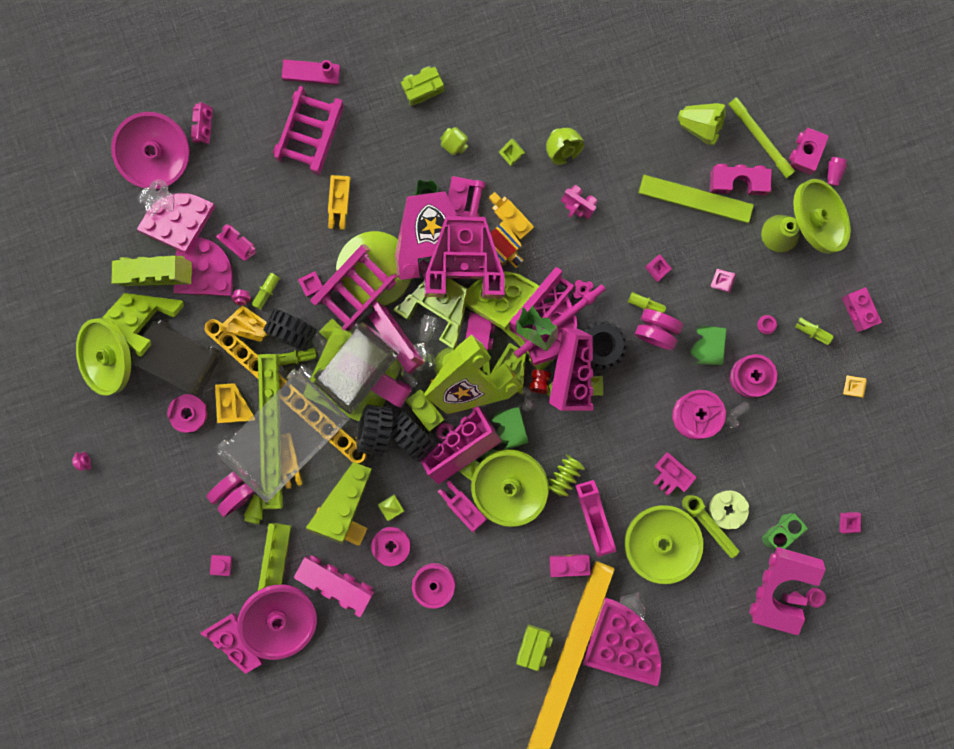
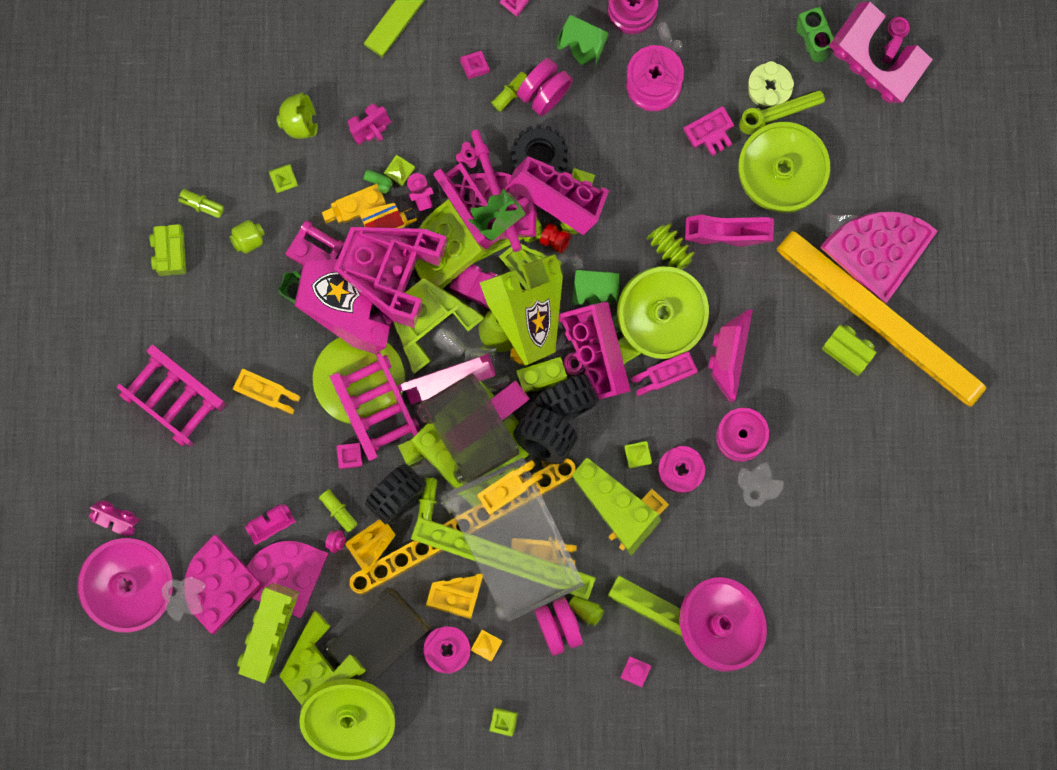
camera: 75 degrees left, 5 degrees down
dark pink wing [201,612,264,674] -> none
dark pink piece [282,60,340,85] -> none
dark pink wedge [294,555,375,617] -> none
dark pink brick [549,554,590,577] -> none
none -> lime axle [178,189,224,218]
none -> bright green arm [363,169,393,193]
none -> lime tile [384,155,416,187]
none -> dark pink hips [407,173,433,211]
none -> yellow tile [471,630,502,662]
none -> yellow hinge [477,461,543,515]
none -> lime tile [489,707,518,737]
none -> dark pink wedge [708,309,753,403]
none -> clear plate [738,463,784,507]

